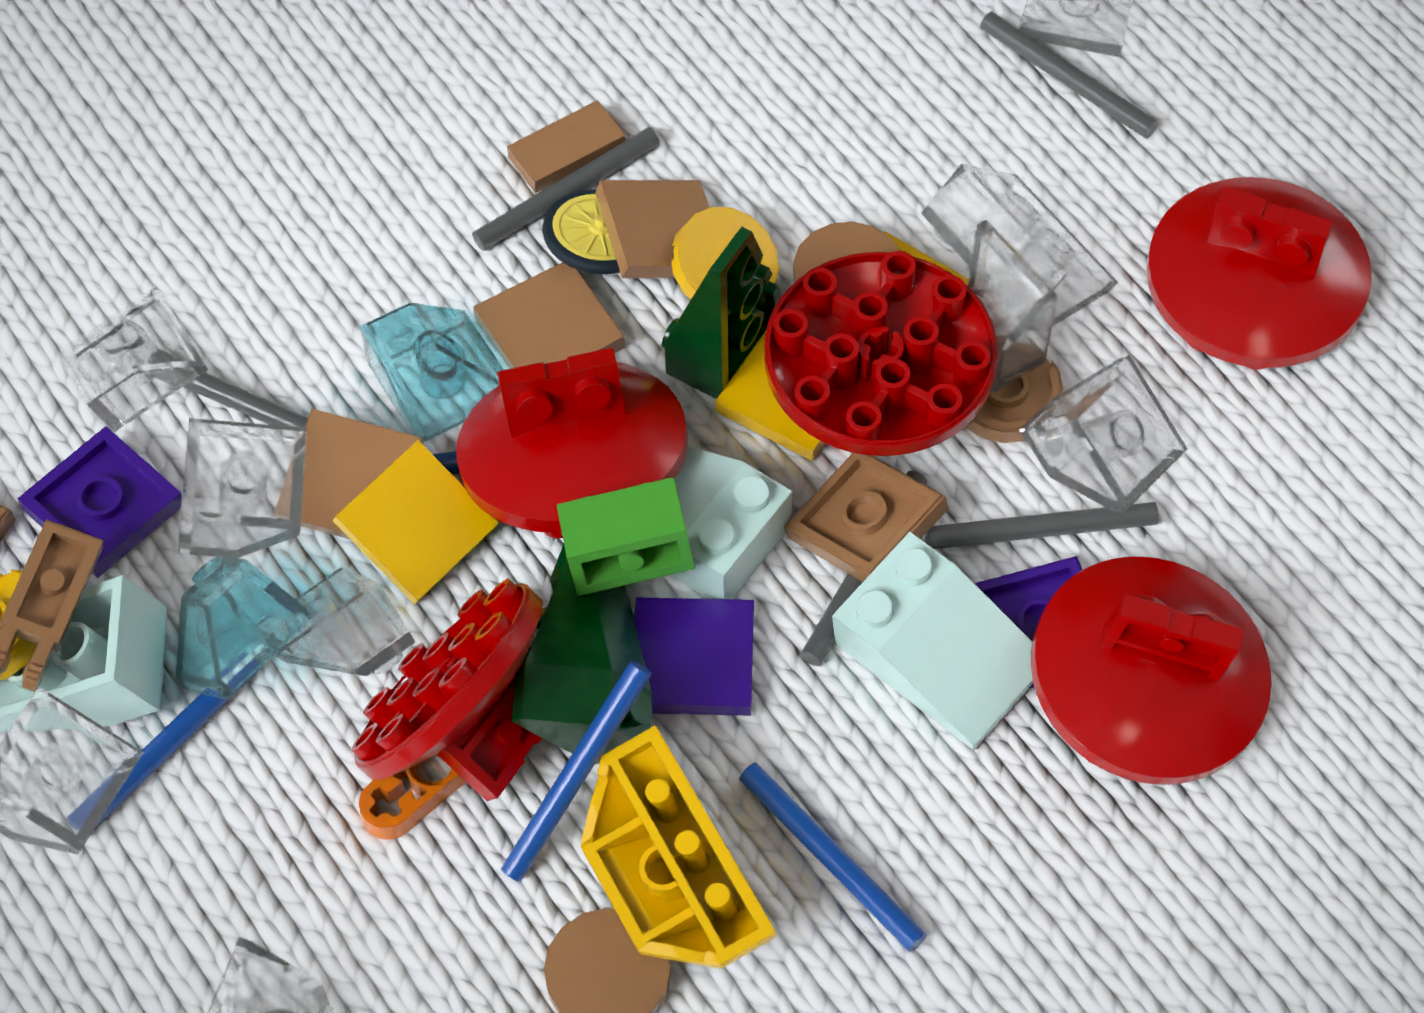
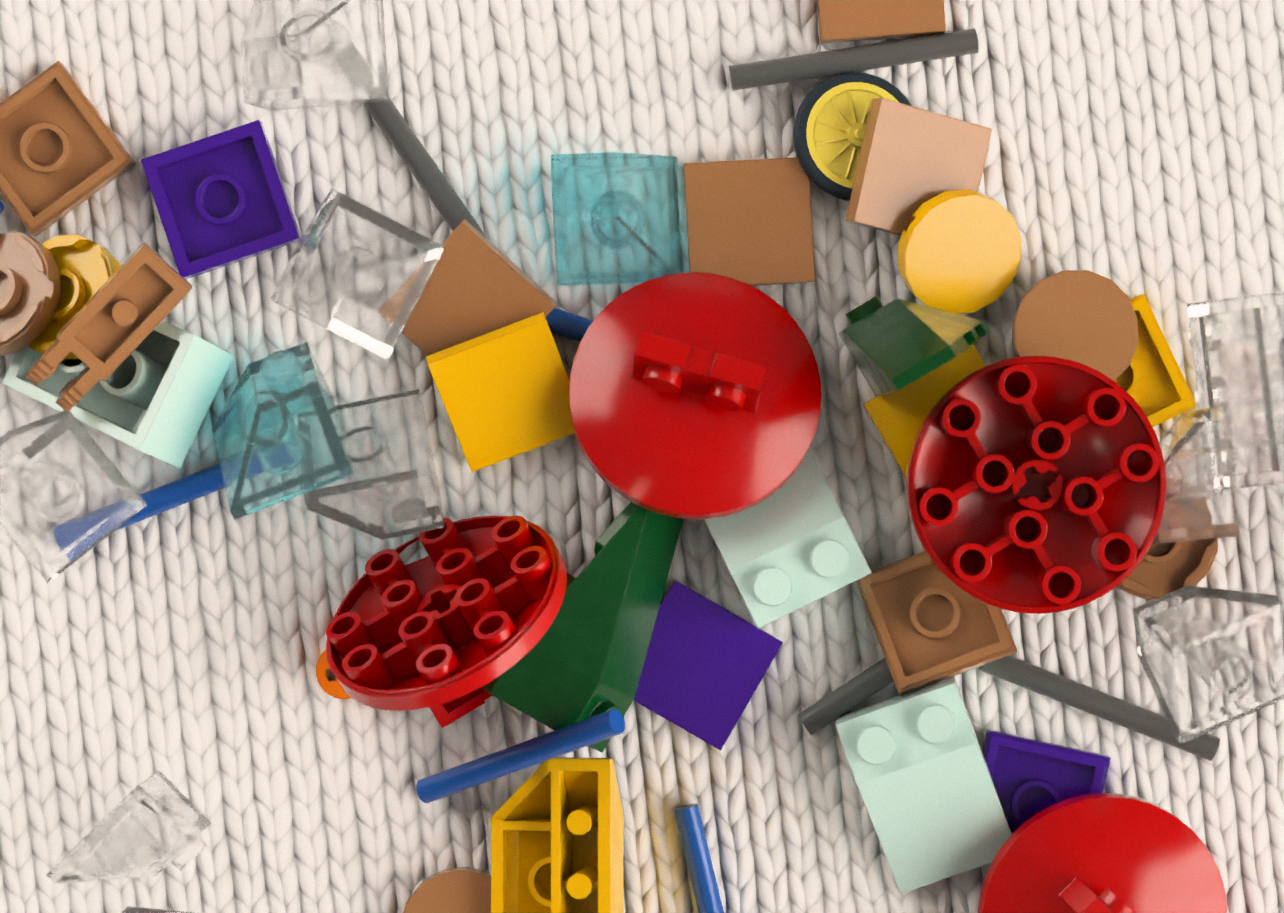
camera: 20 degrees right, 30 degrees up
bright green brick [556,477,695,596] -> none

